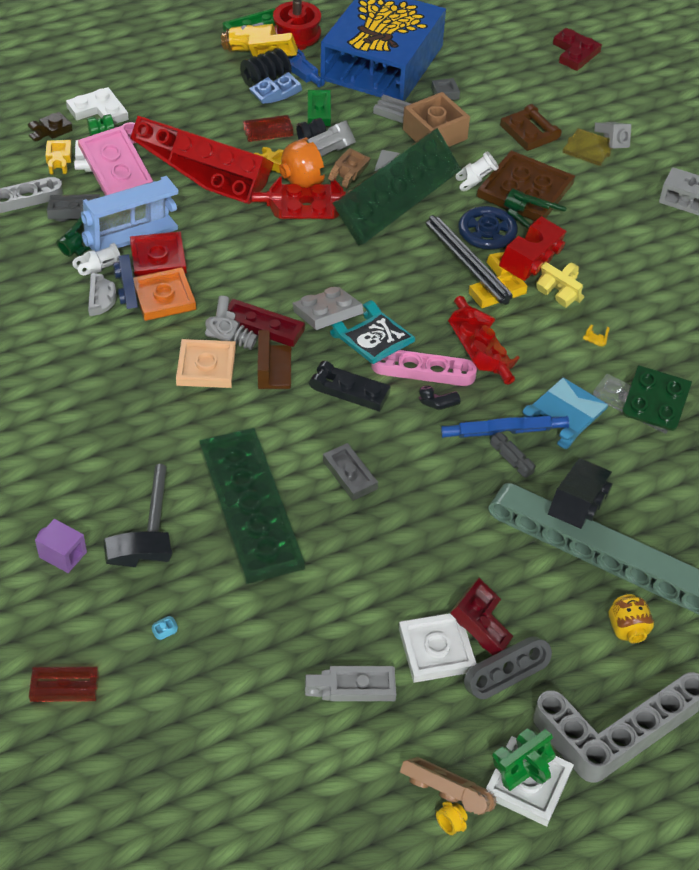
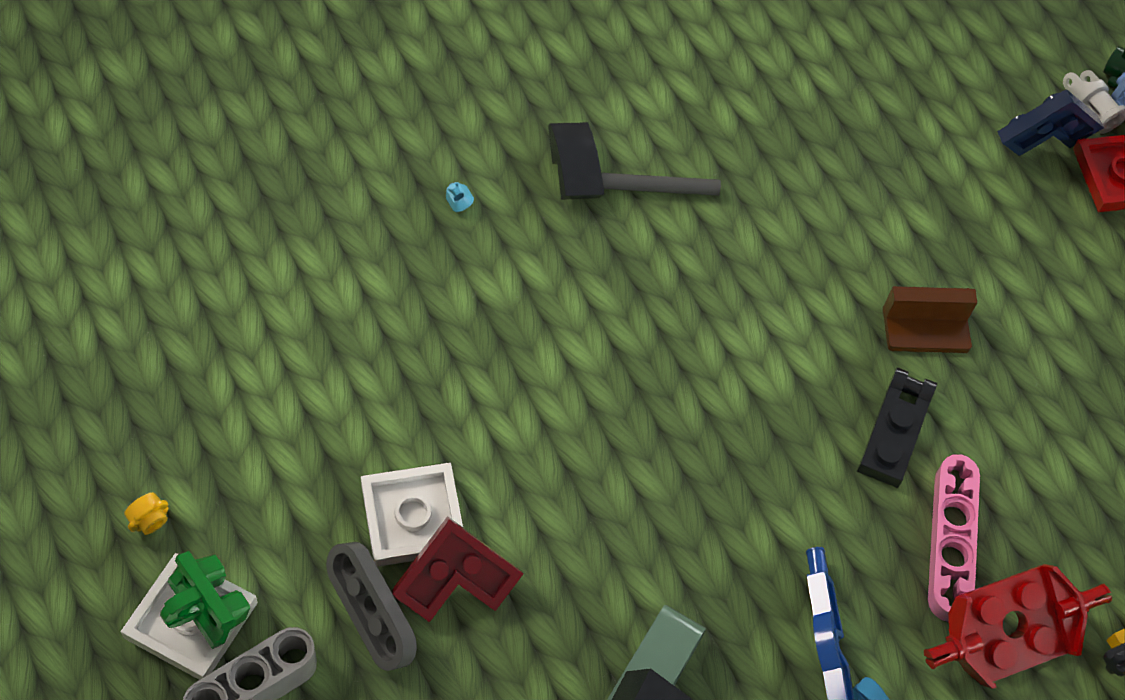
camera: 85 degrees right, 10 degrees up
clear red tile [29,667,99,702] -> none
medium lavender brick [35,519,87,573] -> none
light grey plate [88,273,117,316] -> none
orange plate [133,267,196,321] -> none
light nougat plate [176,339,236,388] -> none
clear green plate [199,428,305,584] -> none
light grey piece [205,296,258,350] -> none
dark red plate [227,299,305,347] -> none
light grey plate [292,287,364,330] -> none
light grey hinge [305,666,396,701] -> none
flat silver plate [323,443,378,501] -> none
flag [330,300,415,364] -> none
medium nougat hinge [400,757,497,815] -> none
black arm [419,386,461,410] -> none
dark grey axle [490,432,536,478] -> none

